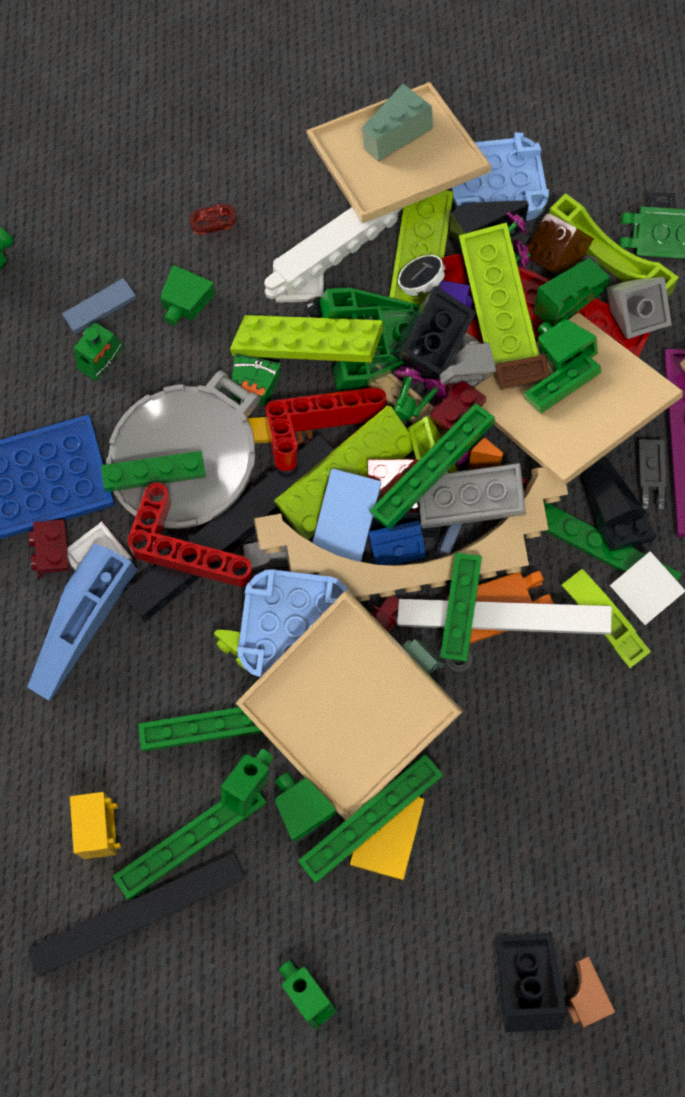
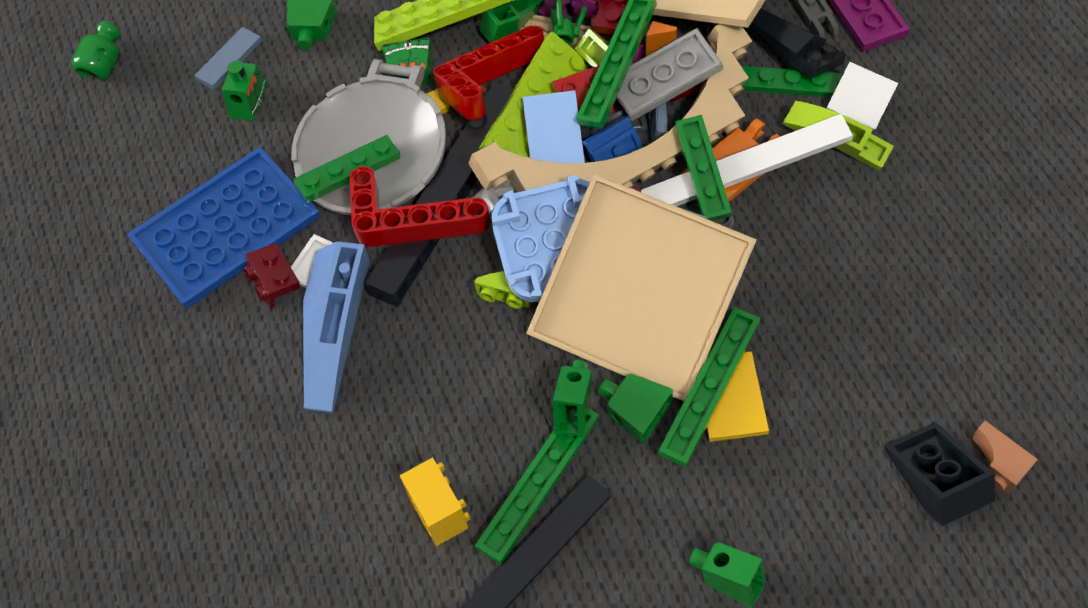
camera: 20 degrees left, 10 degrees down
green plate [138,707,263,752] -> none

